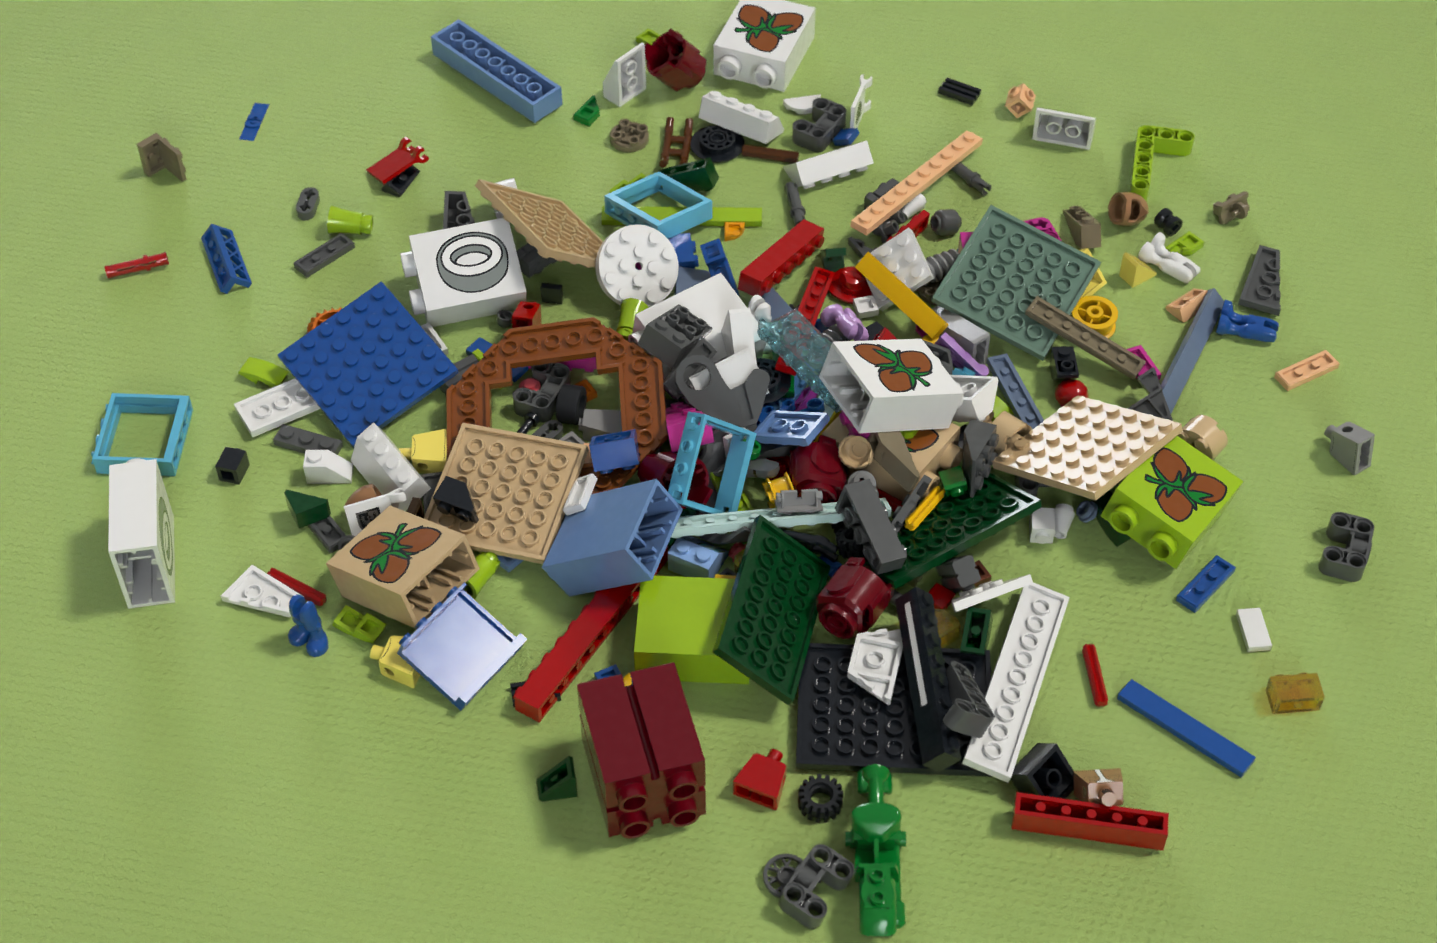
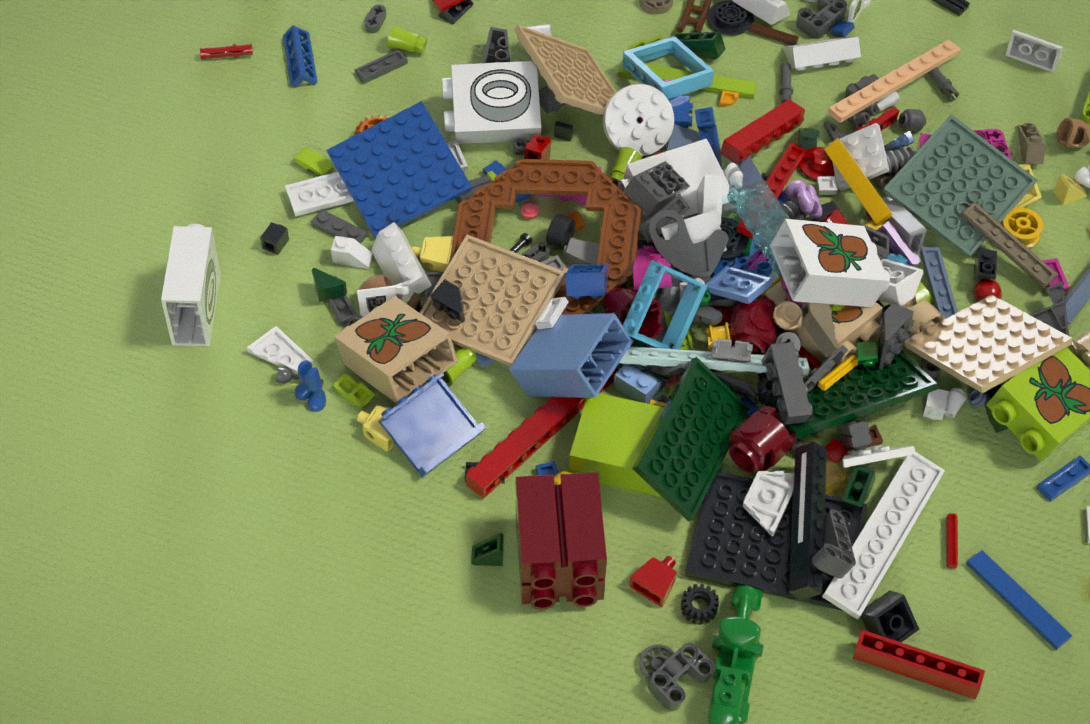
camera: 10 degrees right, 5 degrees up
medium azure window [91,393,193,476] -> none
red axle [267,568,327,606] -> none
dark grey beam [513,362,571,423] -> none
light nougat brick [1005,83,1036,118] -> none
medium nougat torso [1073,768,1123,807] -> none
none -> dark grey hinge [276,367,324,384]
none -> medium blue hinge [884,131,915,153]

